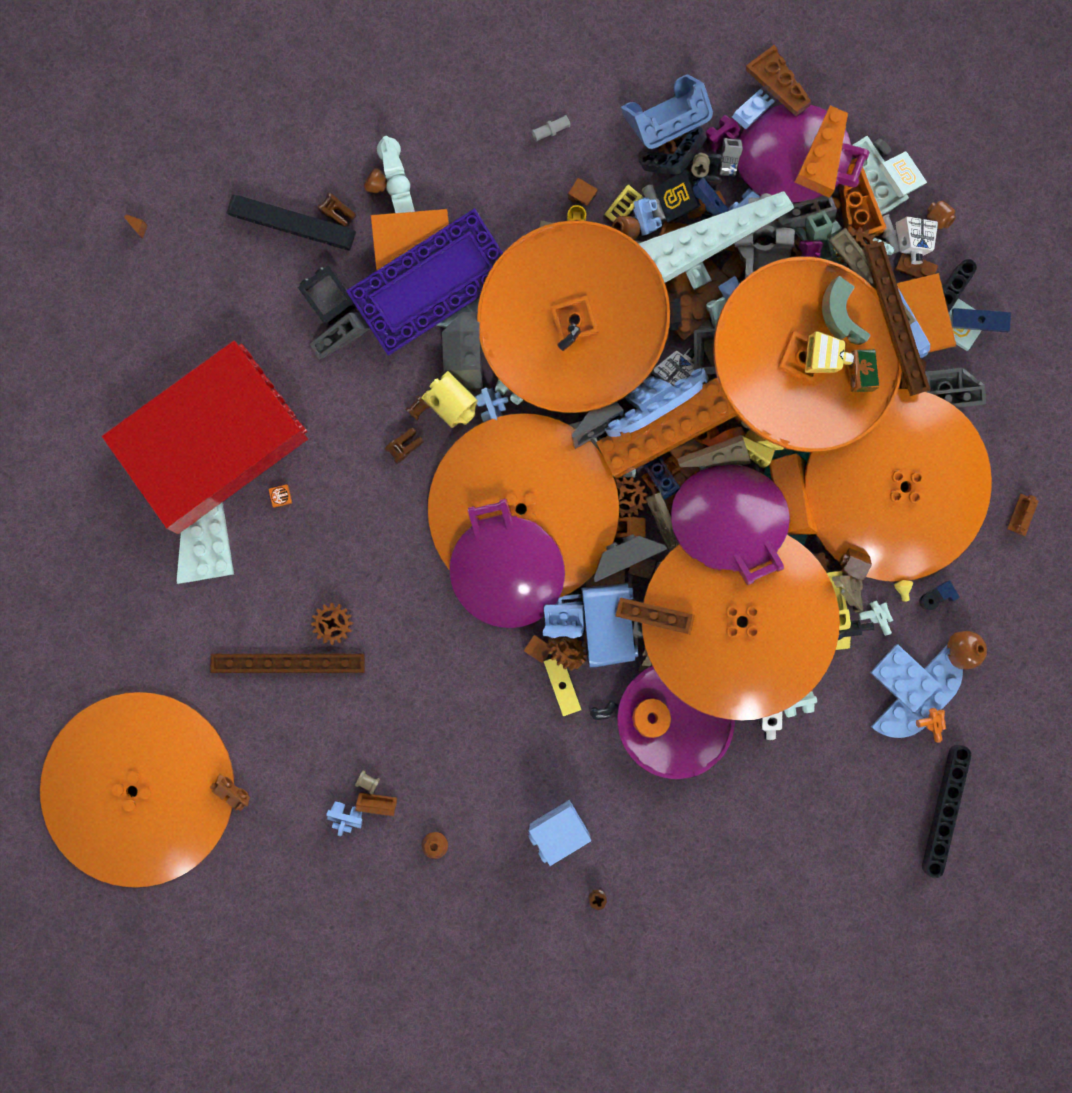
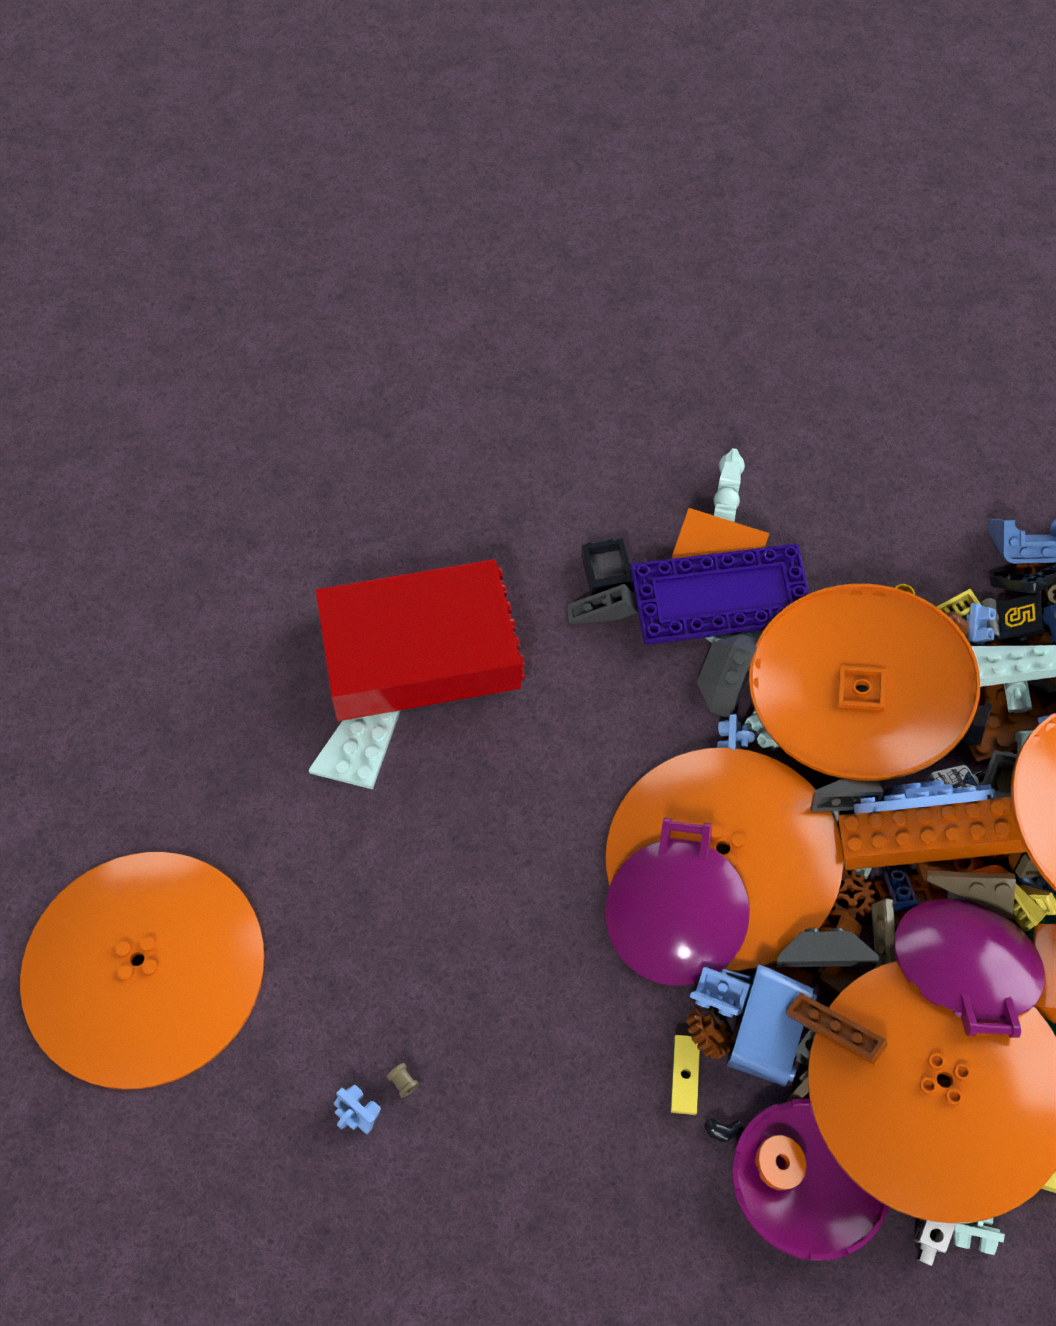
camera: 25 degrees right, 25 degrees down
dark orange slope [124,214,147,238] -> none
reddish brown tile [210,654,365,673] -> none
dark orange hinge [210,774,250,811] -> none
black beam [226,194,356,251] -> none
orange tile [269,484,292,508] -> none
dark orange gear [311,603,354,645] -> none
reddish brown piece [317,192,356,227] -> none
dark orange tile [355,793,397,816] -> none
dark orange cone [364,168,387,193] -> none
reddish brown piece [385,427,424,464] -> none
reddish brown bush [405,395,430,421] -> none
light yellow cylinder [421,371,478,428] -> none
dark orange cone [422,832,448,859] -> none
dark orange panel [524,635,550,663] -> none
light blue container [528,800,591,866] -> none
light grey pin [532,115,570,142] -> none
black arm [557,323,581,351] -> none
dark orange panel [568,178,598,205] -> none

